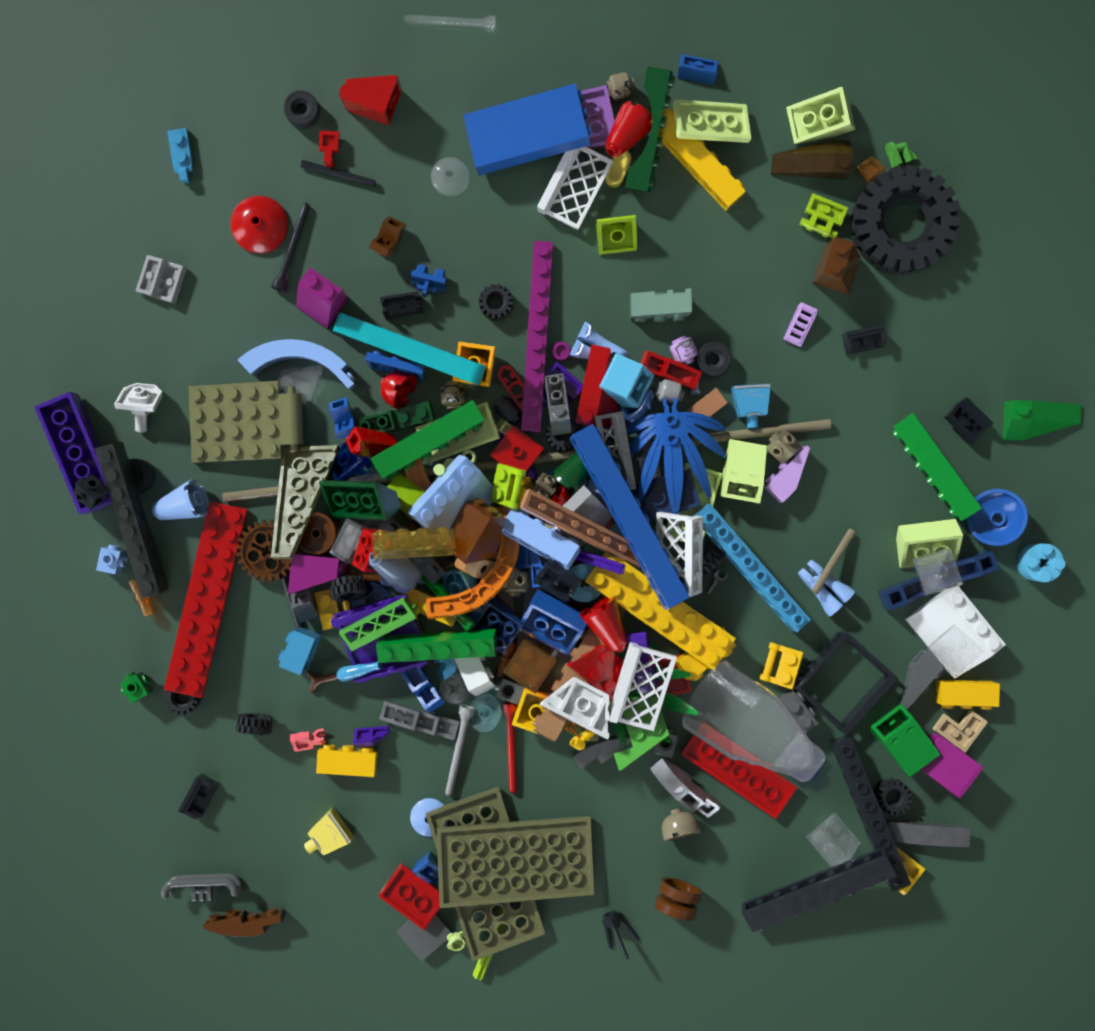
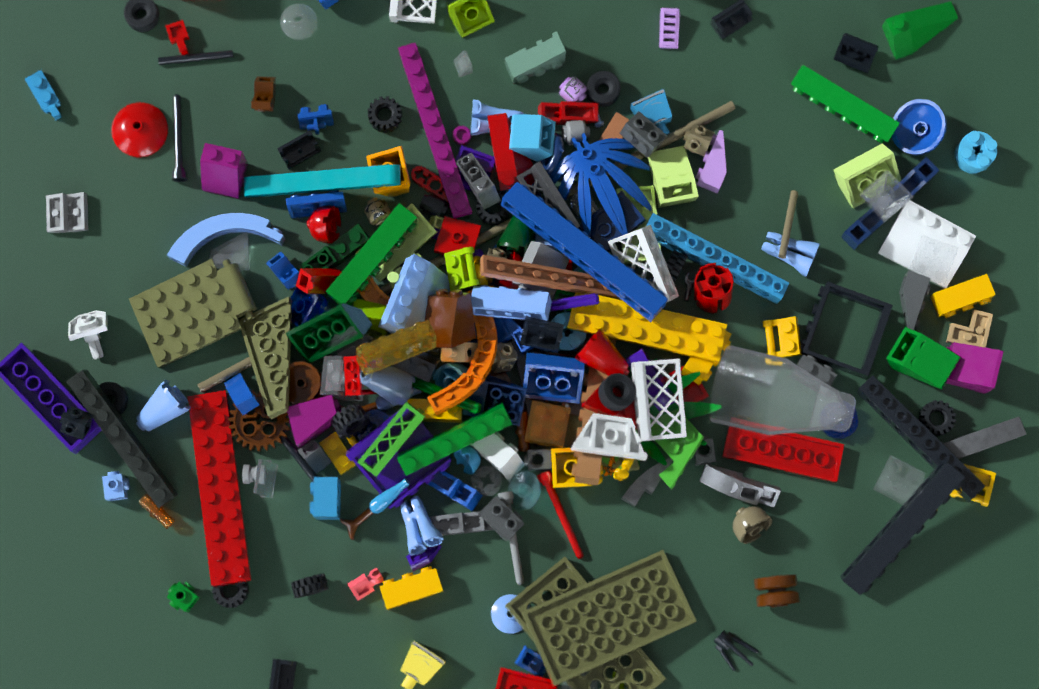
camera: 25 degrees left, 10 degrees down
none -> blue slope [224,373,259,415]
none -> light grey wheel [242,465,264,484]
none -> clear piece [253,459,278,498]
none -> light blue piece [400,495,444,555]
none -> clear slope [454,51,473,77]
none -> dark grey brick [478,496,524,541]
none -> black tyre [598,373,636,411]
none -> dark grey brick [620,111,667,158]
none -> red cylinder [694,263,733,313]

